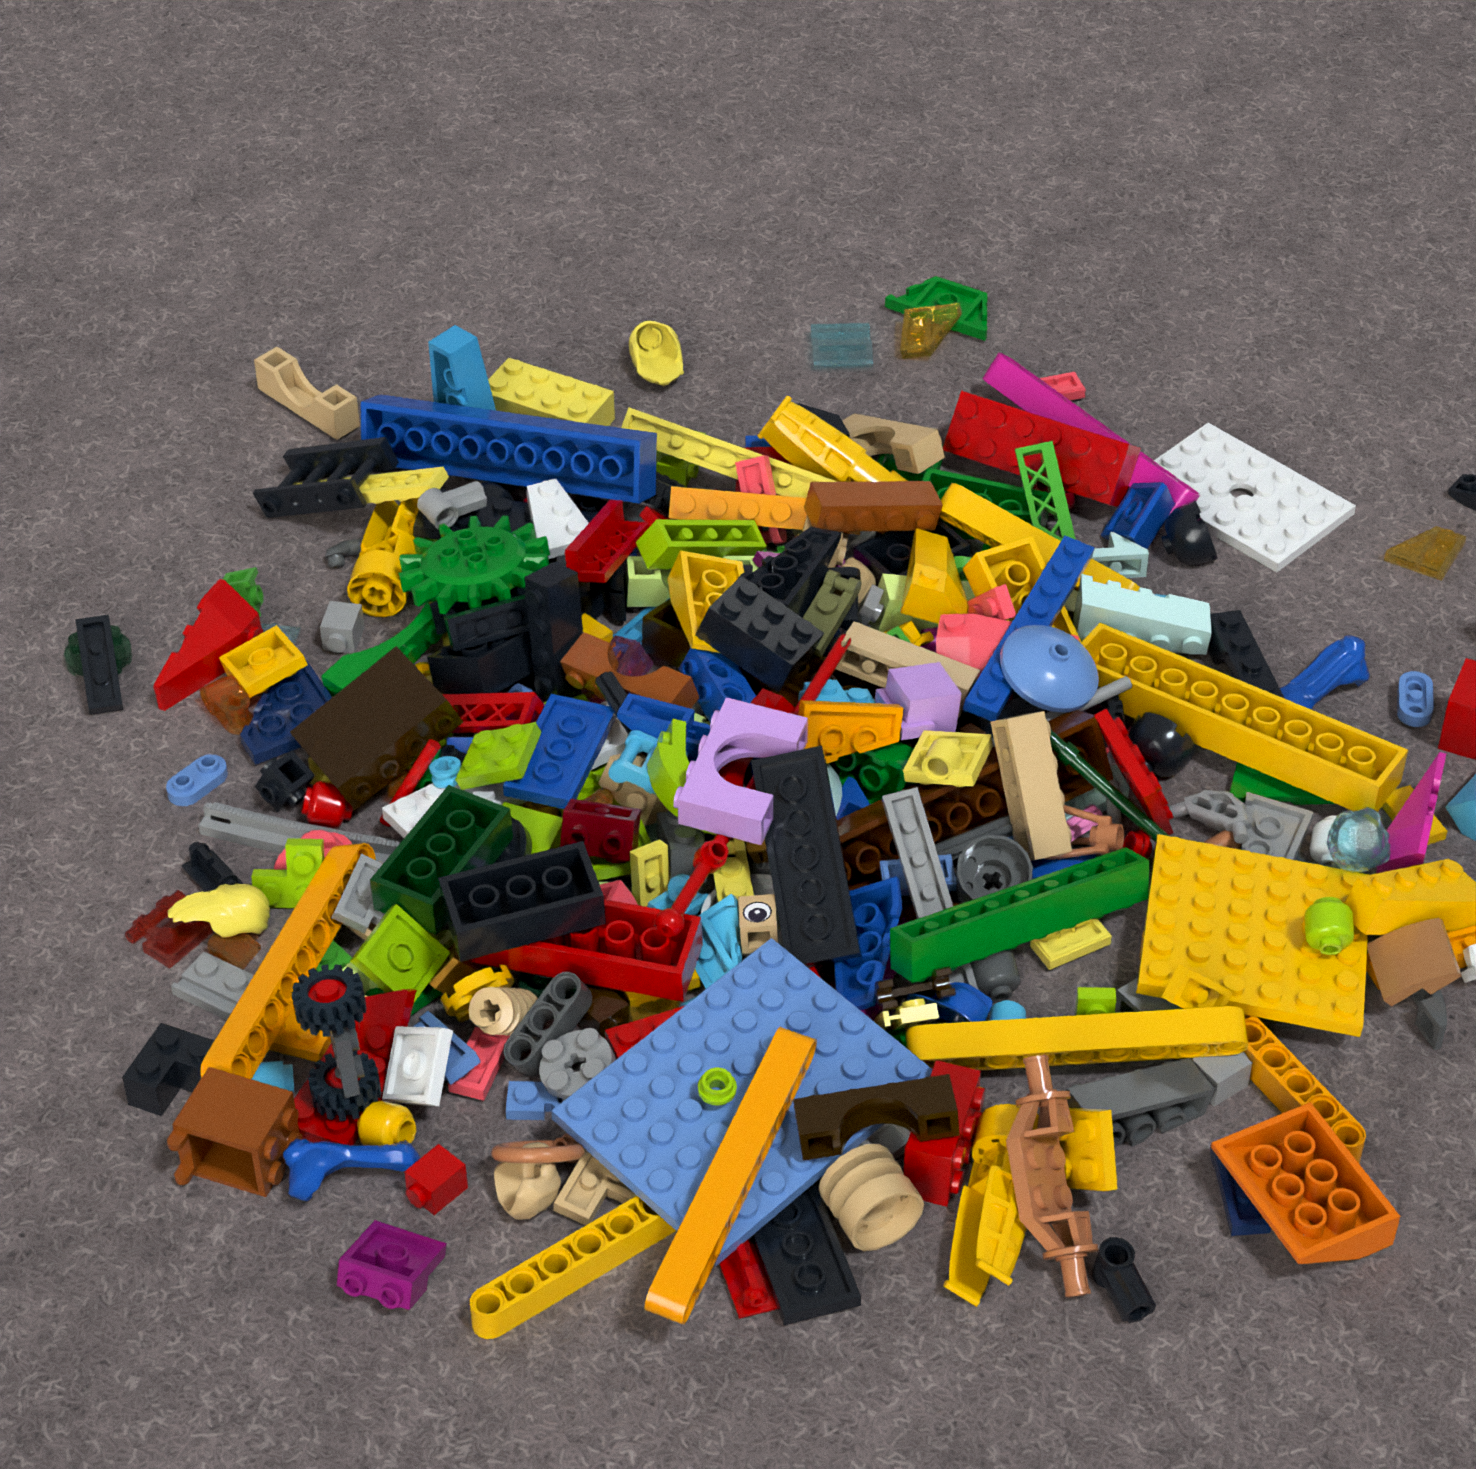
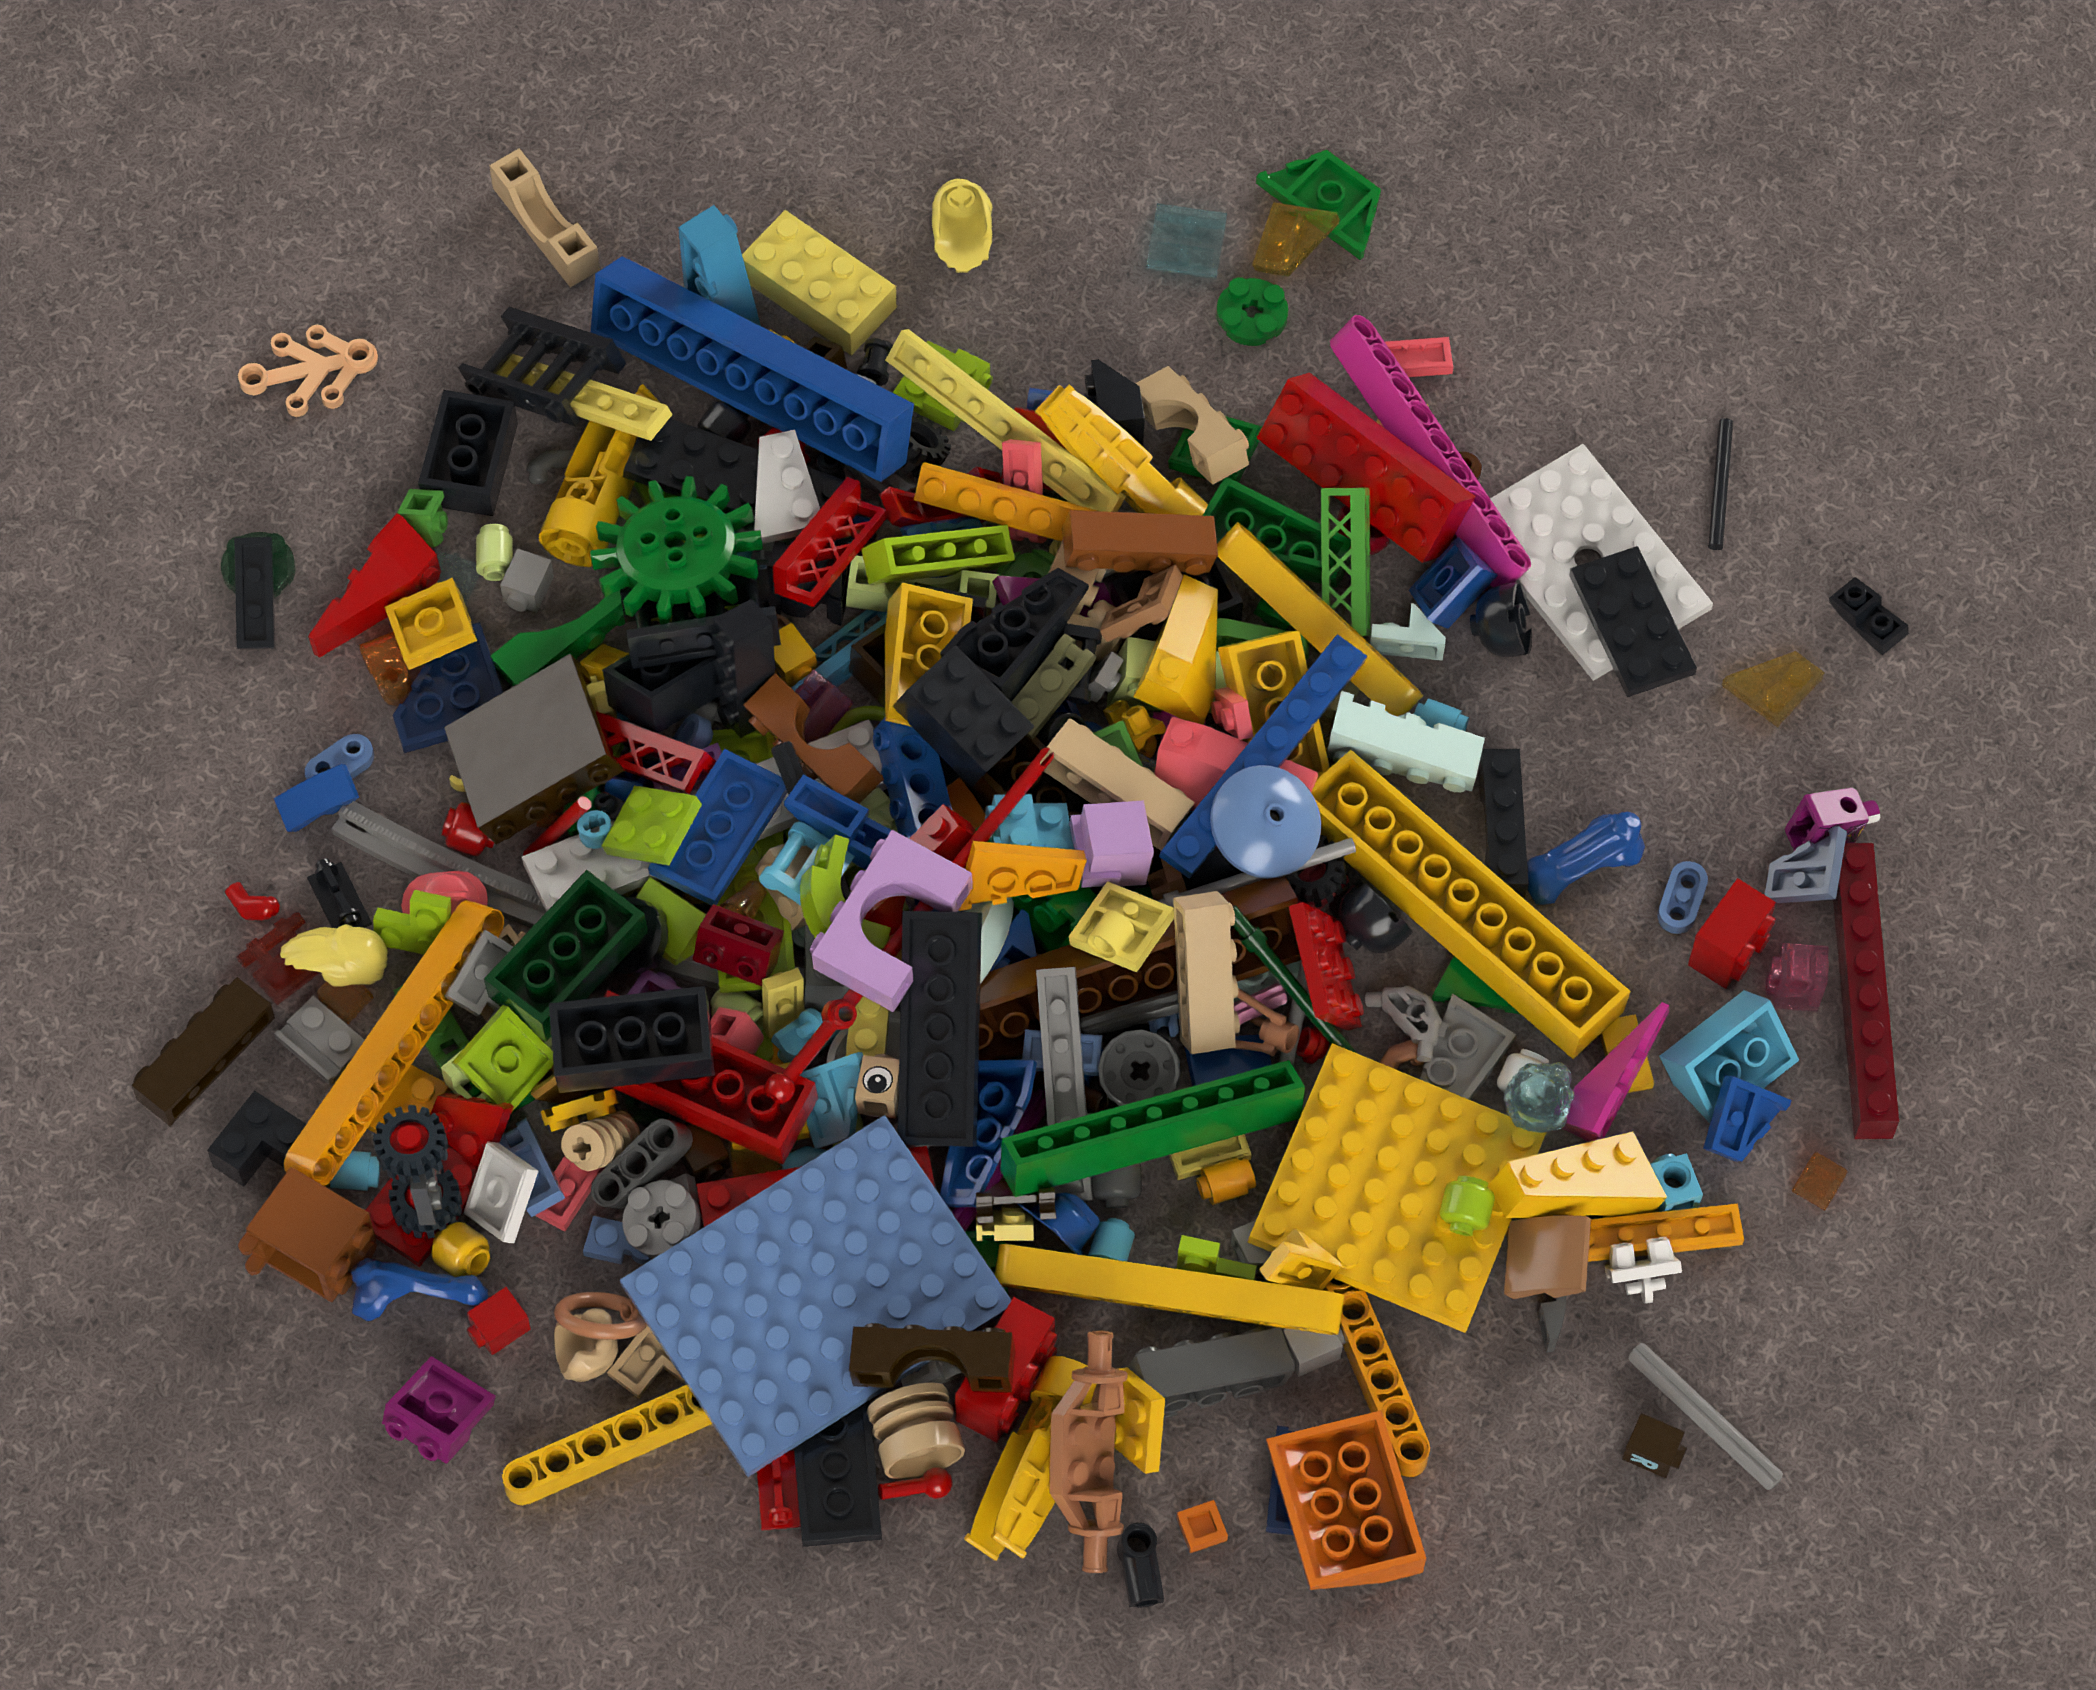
camera: 10 degrees right, 20 degrees up
black brick [254,750,315,812] -> none
light grey piece [417,481,487,530] -> none
light orange beam [644,1027,817,1324] -> none
lime plate [698,1067,737,1106] -> none
none -> dark brown brick [131,977,275,1126]
none -> red arm [225,882,280,920]
none -> light nougat plant [238,325,378,417]
none -> blue slope [274,764,359,832]
none -> black brick [418,390,518,516]
none -> yellowish green brick [476,524,513,581]
none -> red bar [878,1467,952,1500]
none -> medium nougat plate [1100,565,1183,642]
none -> orange plate [1176,1500,1228,1553]
none -> light orange brick [1196,1157,1256,1205]
none -> green plate [1216,277,1288,346]
none -> black plate [1569,546,1697,698]
none -> black bar [1708,418,1733,550]

